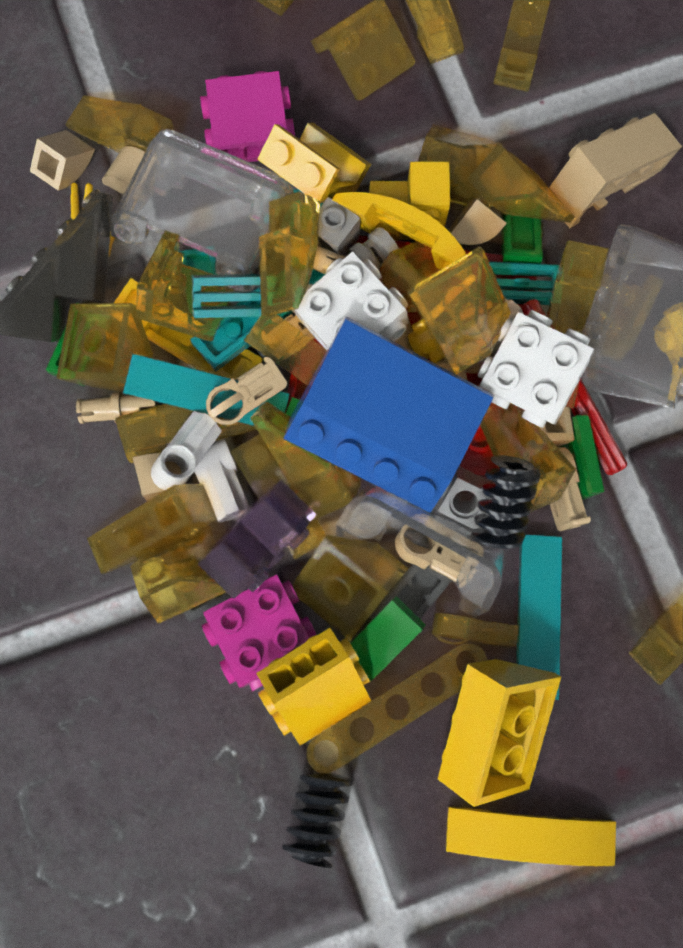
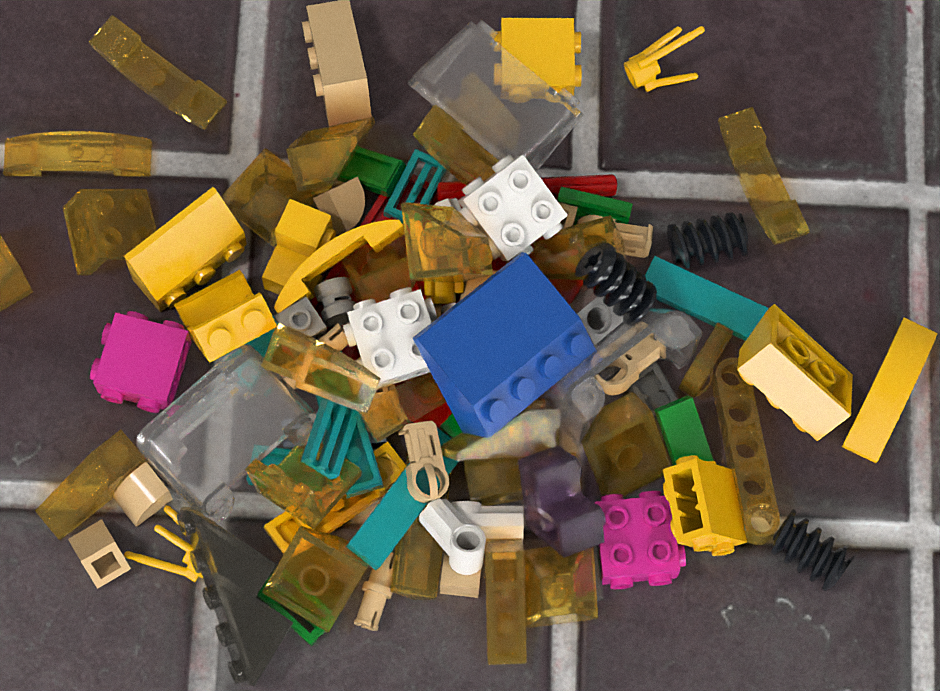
camera: 70 degrees left, 5 degrees down
none -> yellow slope [124,187,247,313]
none -> black piece [667,212,748,269]

